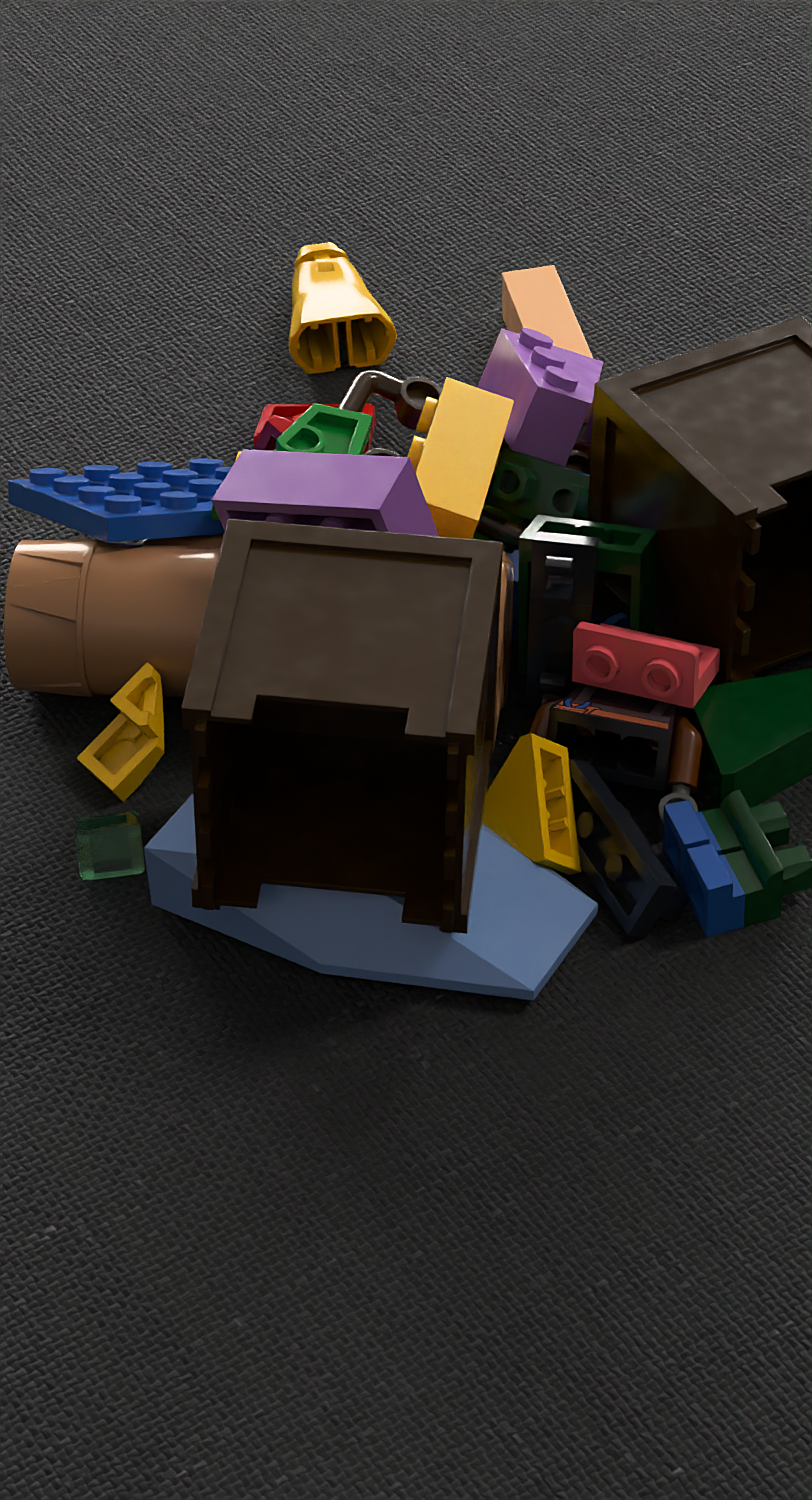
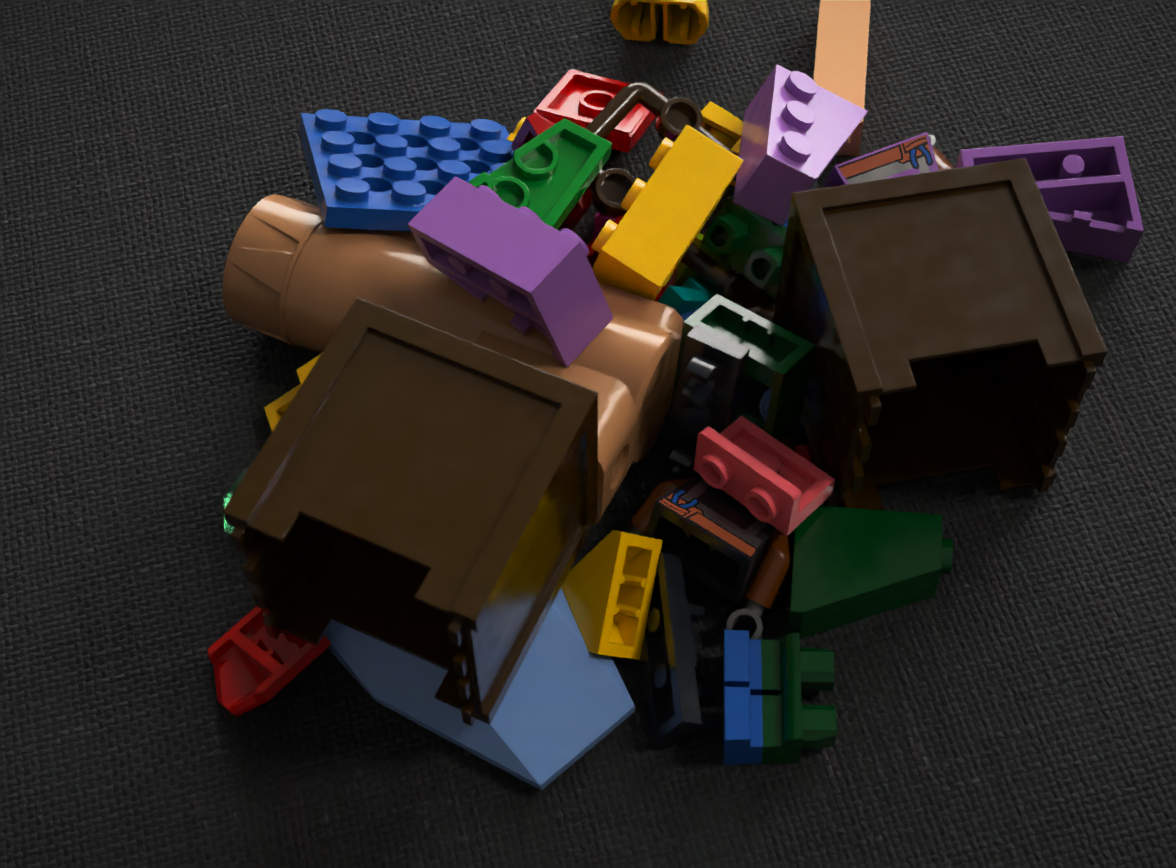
camera: 20 degrees right, 15 degrees up
none -> red slope [208,606,331,717]

